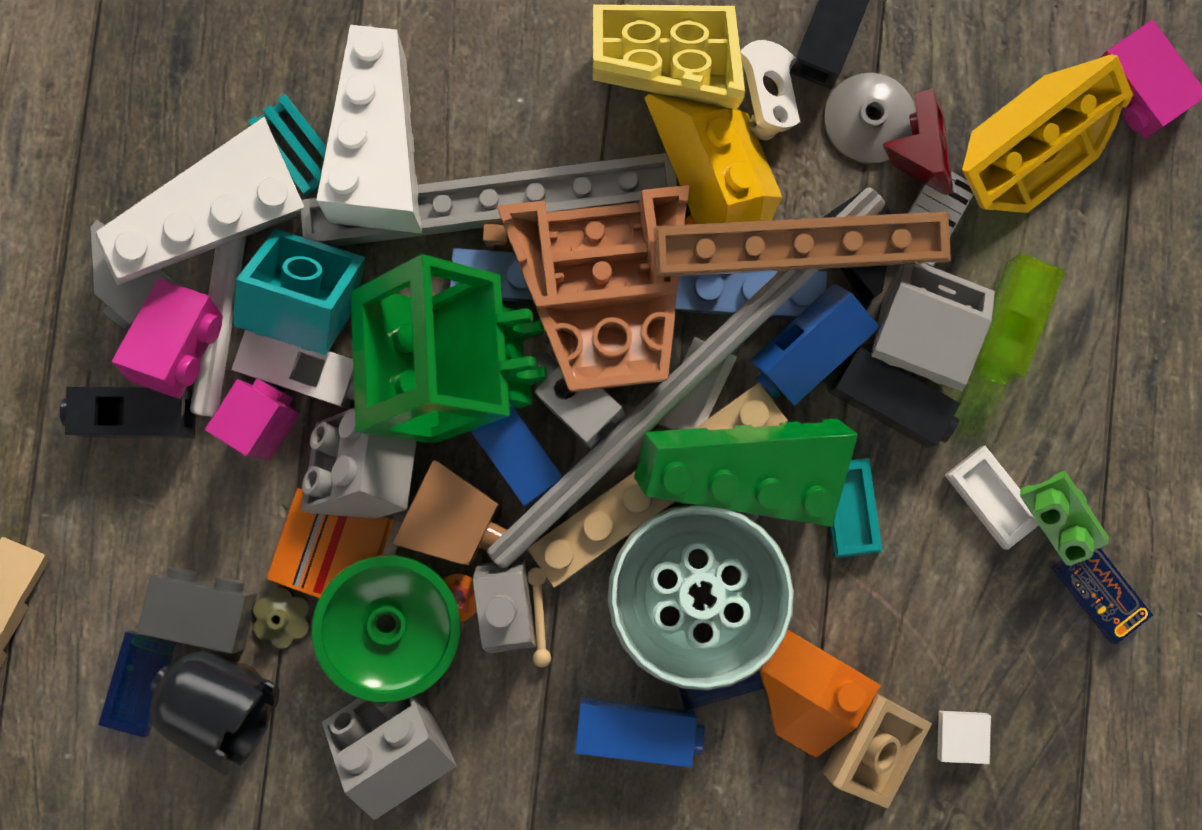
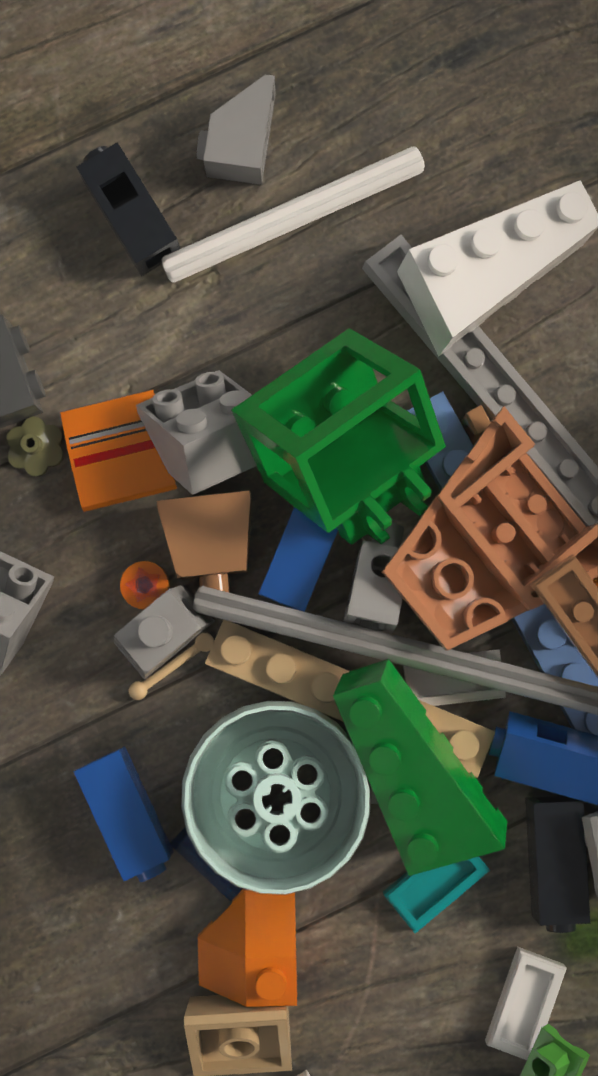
camera: 60 degrees right, 0 degrees up
white wedge [96,117,304,286] -> none
dark pink brick [111,278,223,399] -> none
dark pink brick [205,378,301,460] -> none
white brick [231,330,355,409] -> none
teal brick [233,228,365,356] -> none
teal tile [248,94,327,197] -> none
green dish [312,555,461,702] -> none

